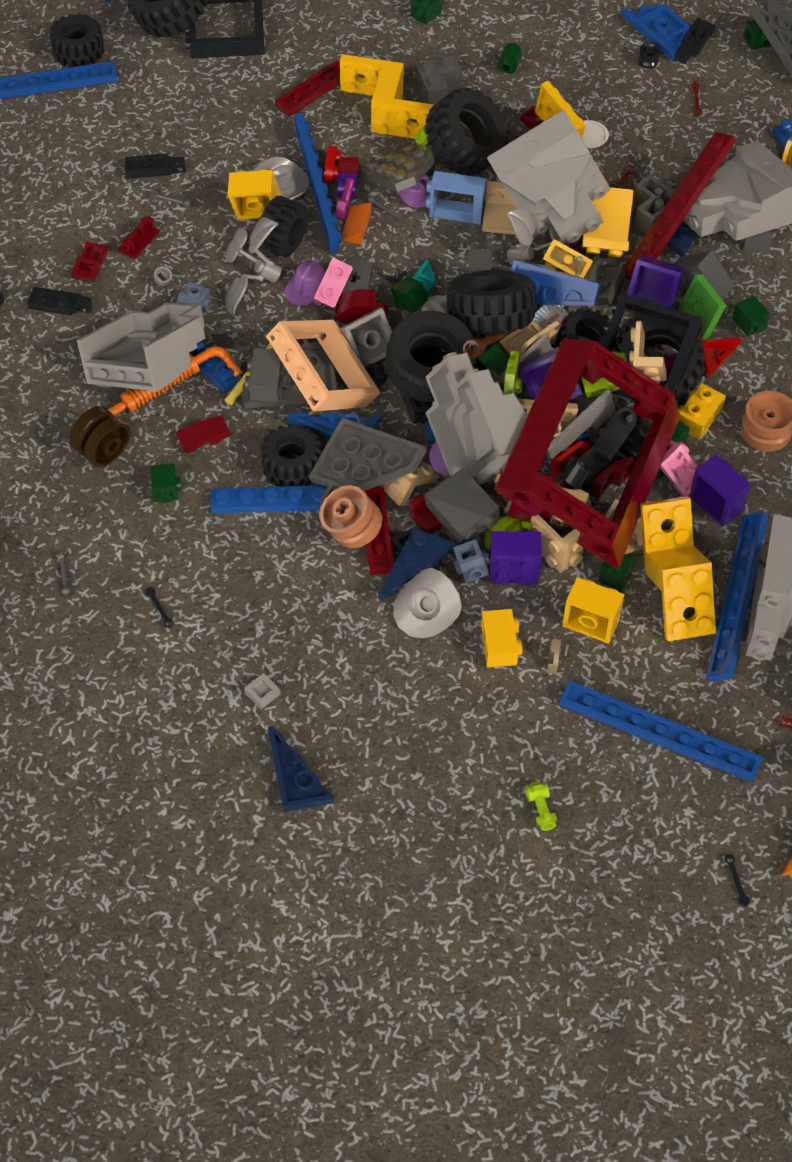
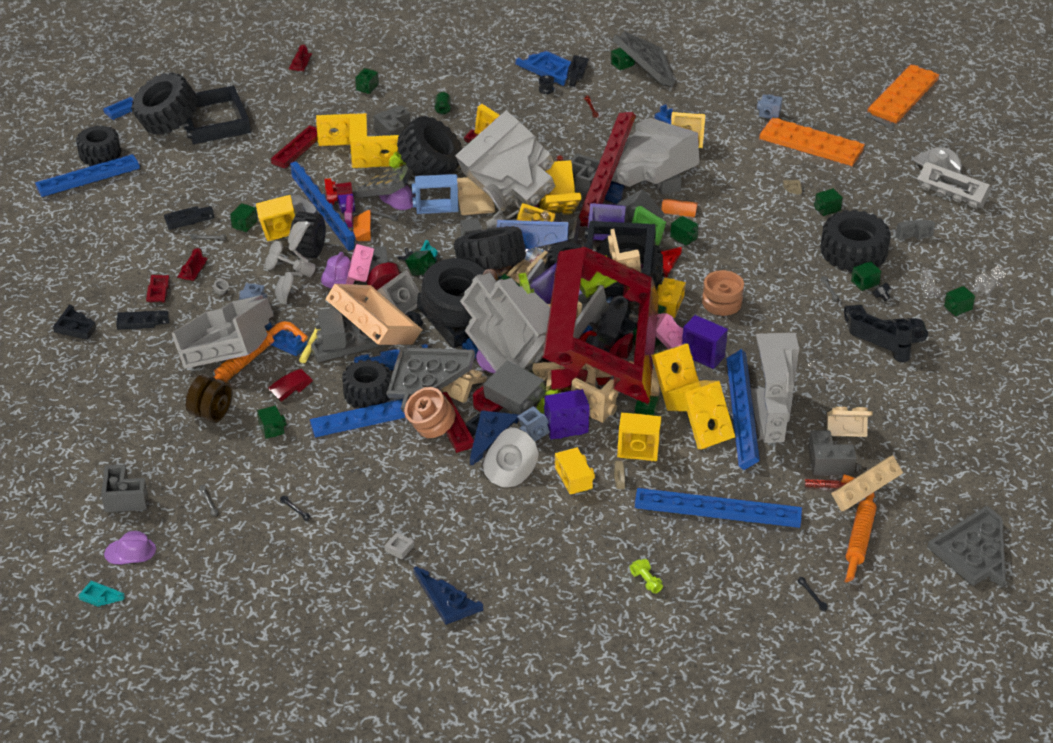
camera: 15 degrees left, 15 degrees down
none -> dark green brick [230,203,258,233]
none -> orange slope [661,198,698,217]

